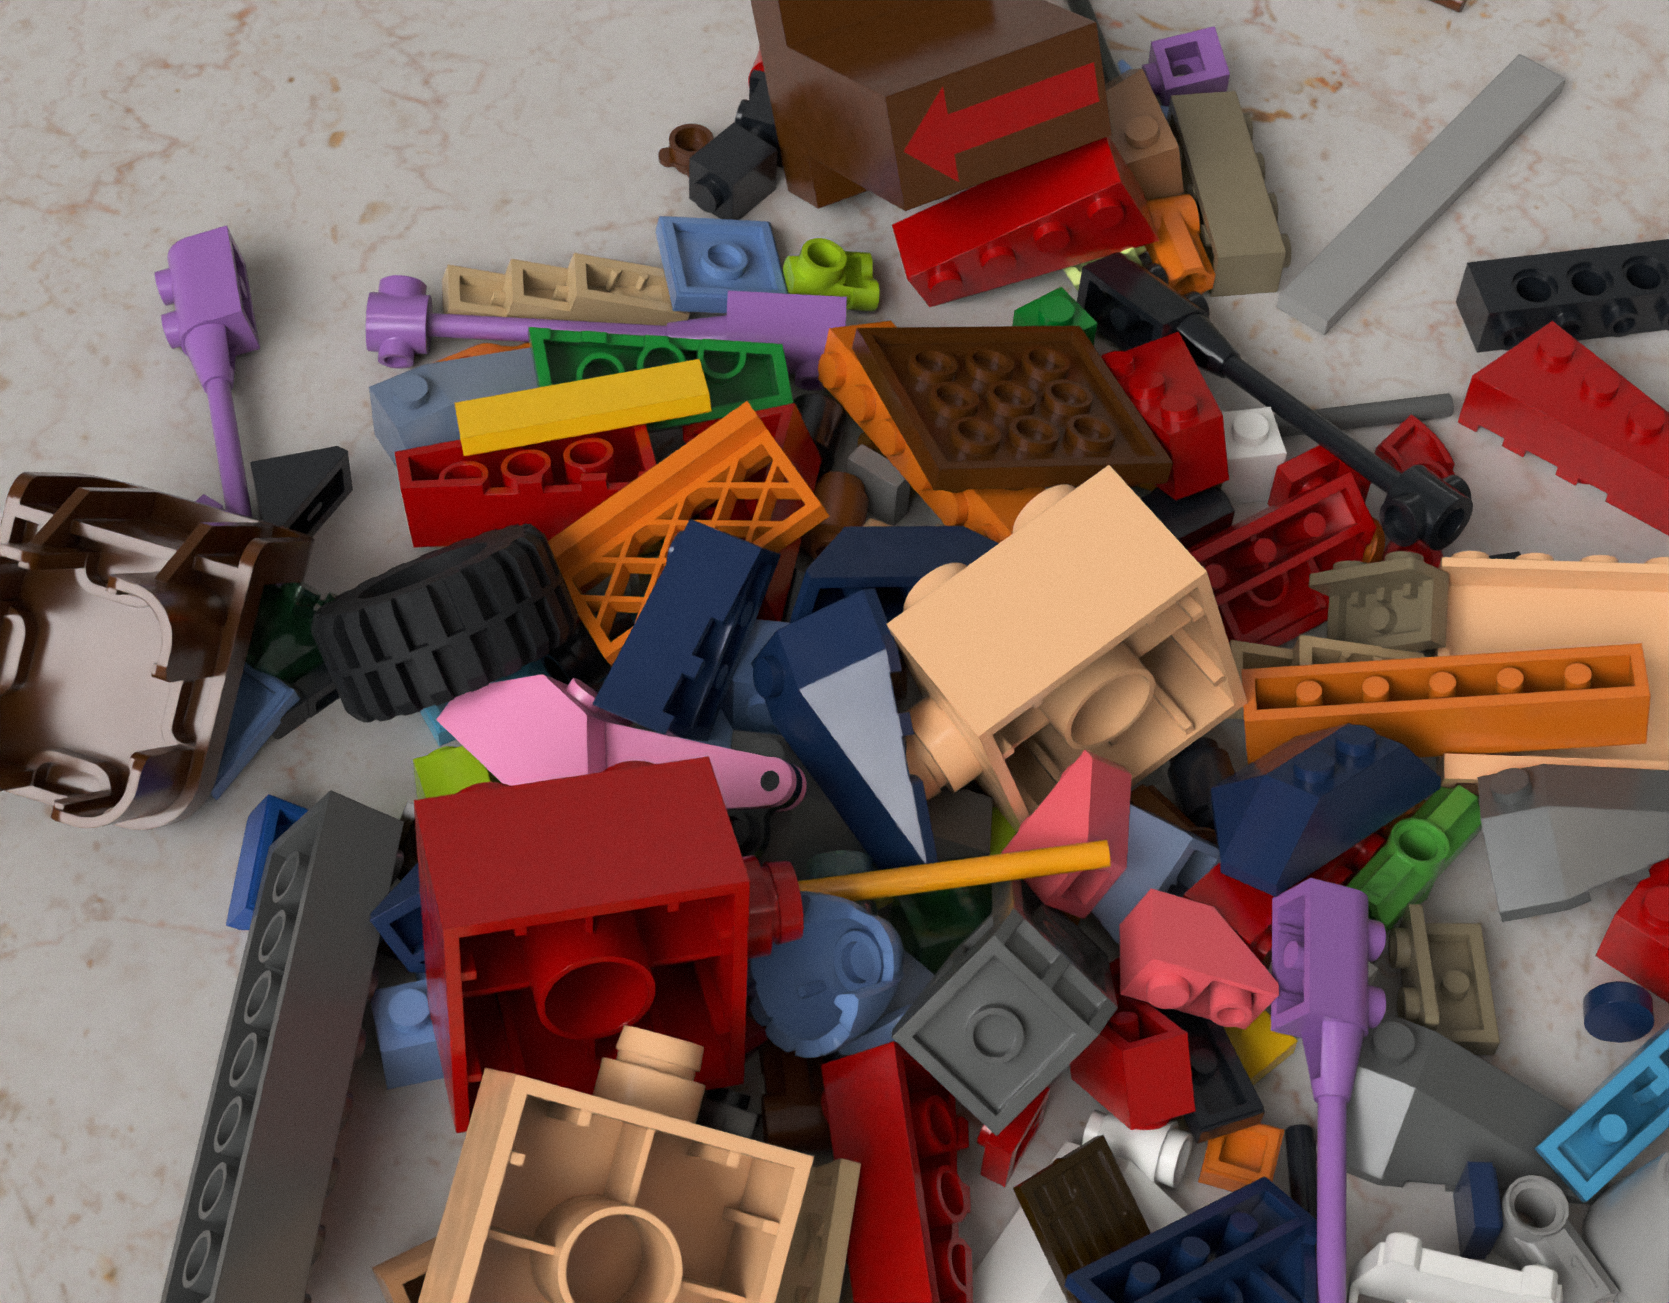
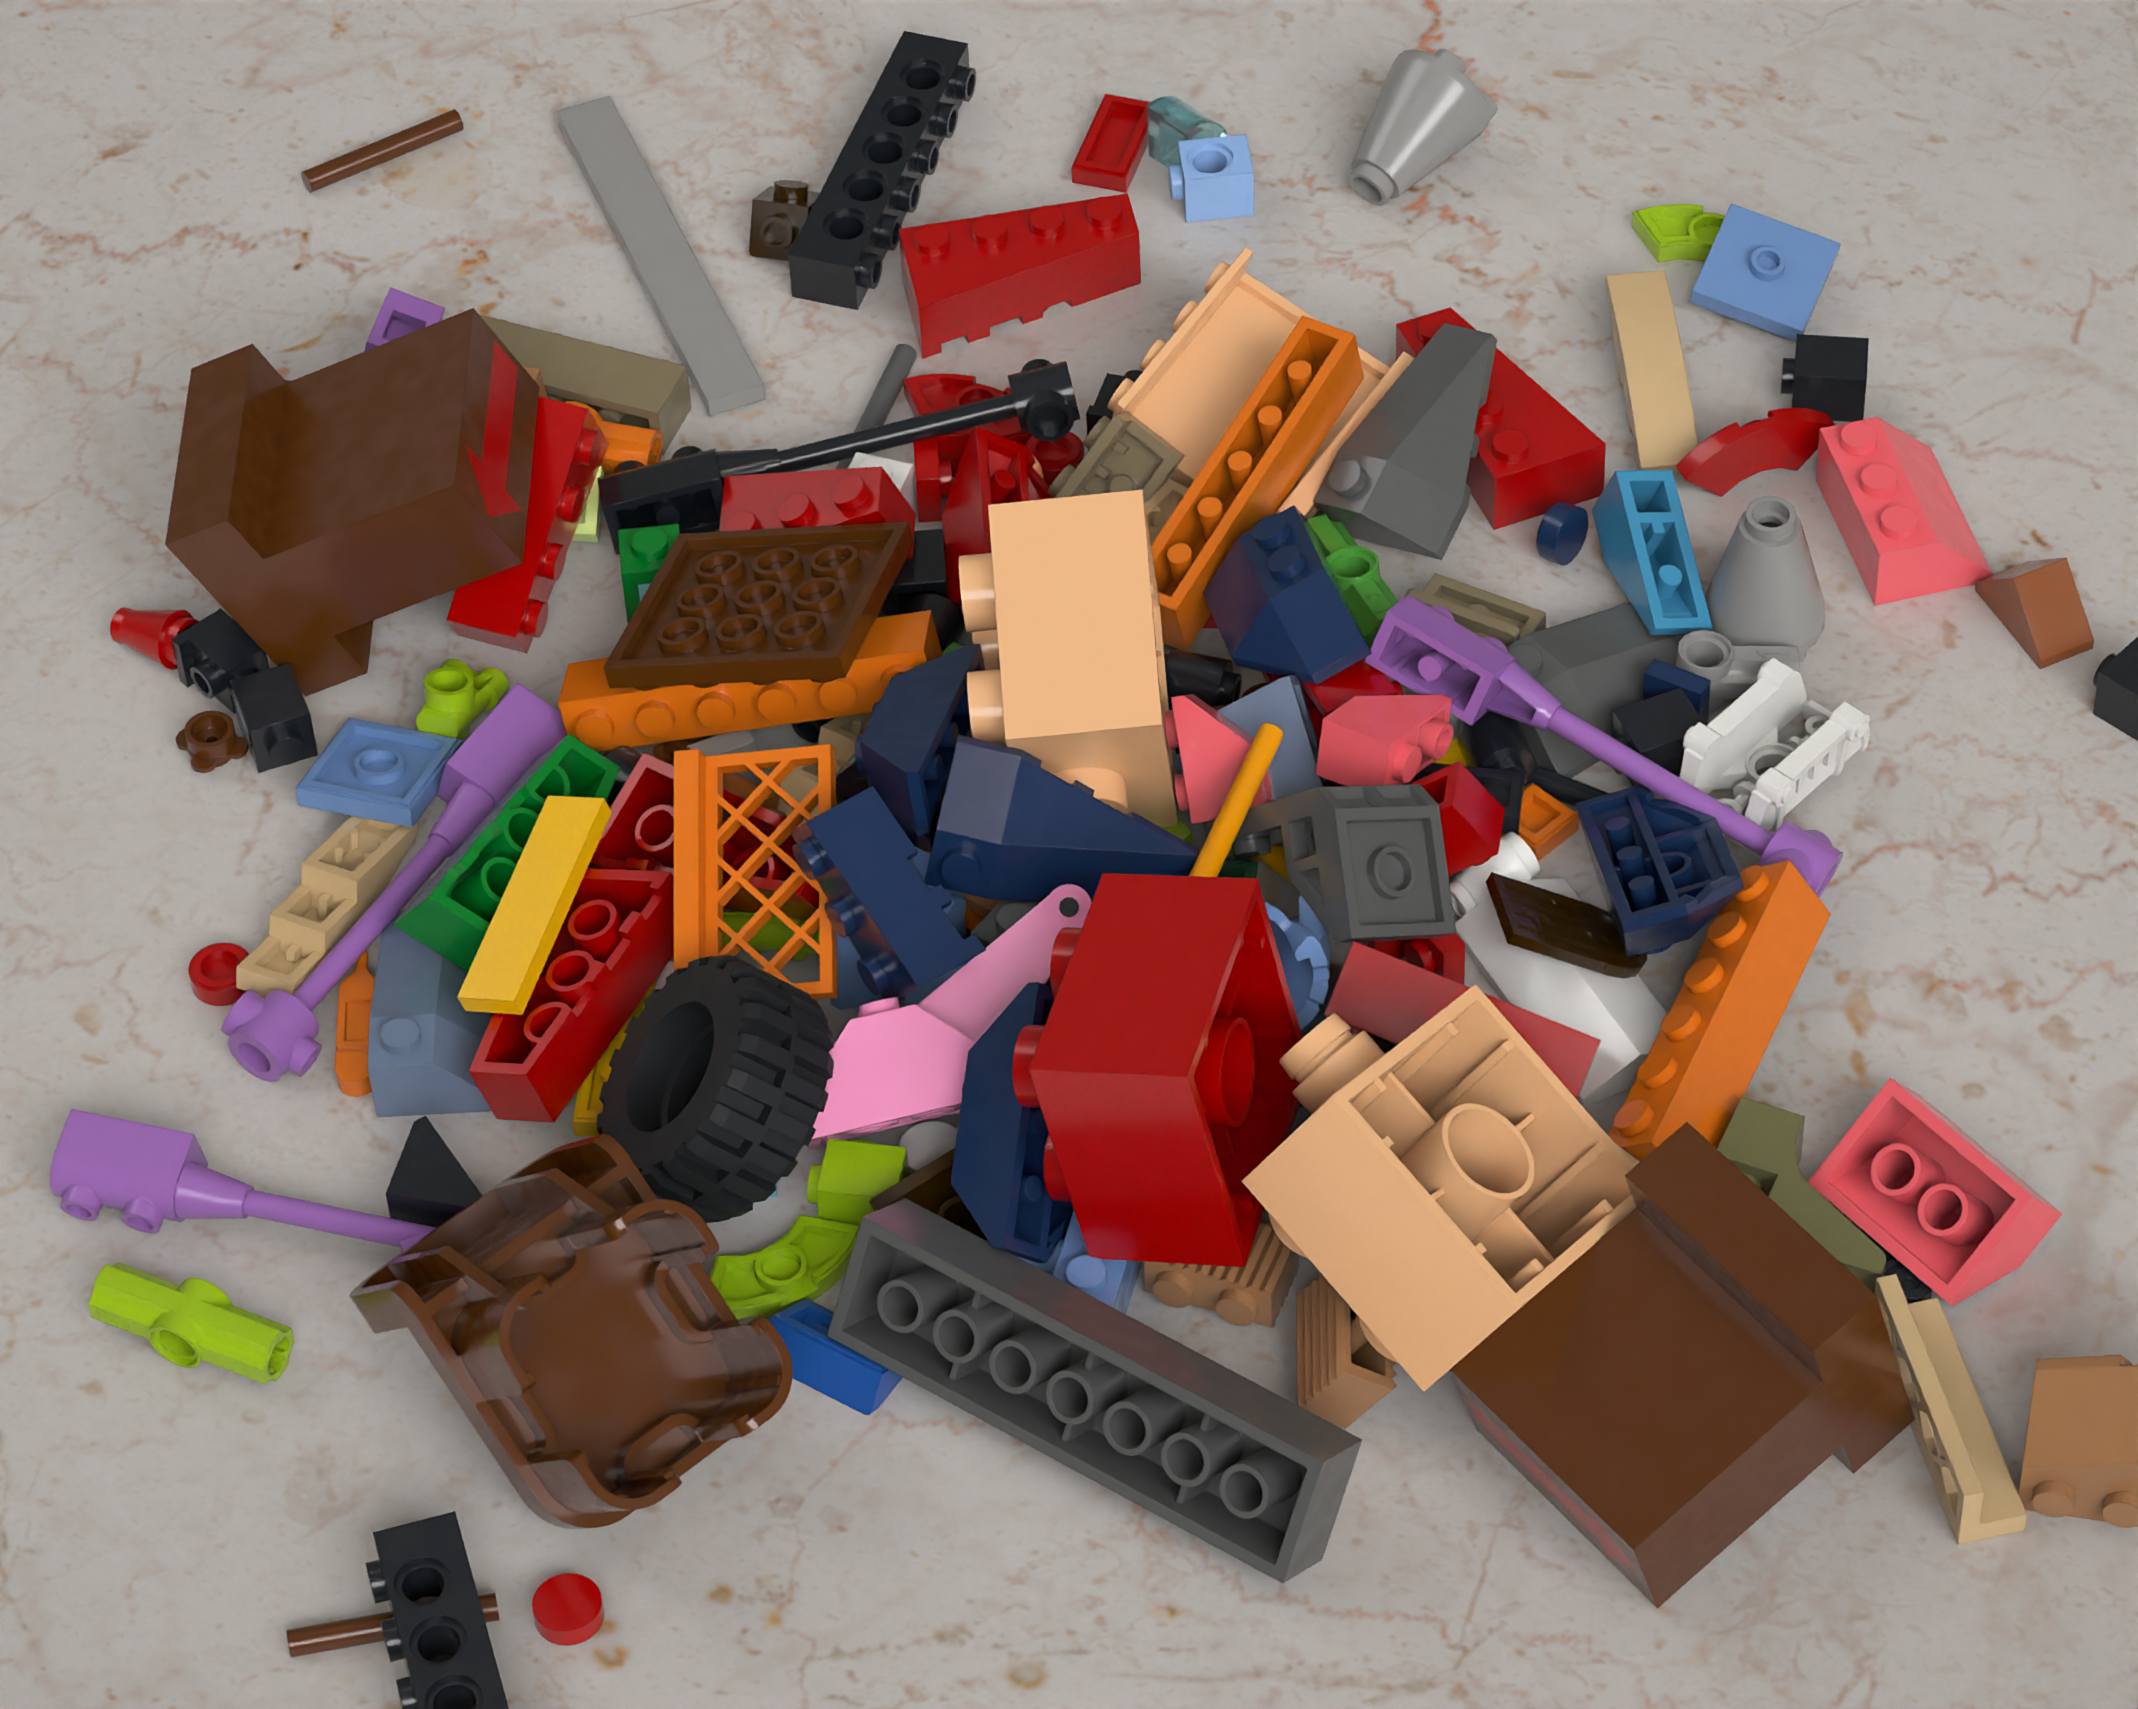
camera: 55 degrees left, 5 degrees down
none -> lime piece [88,1262,294,1384]
none -> red tile [188,943,249,1006]
none -> lime tile [709,1214,860,1319]
none -> dark brown bracket [749,180,820,261]
none -> black brick [1458,711,1536,787]
none -> black brick [1611,687,1706,791]

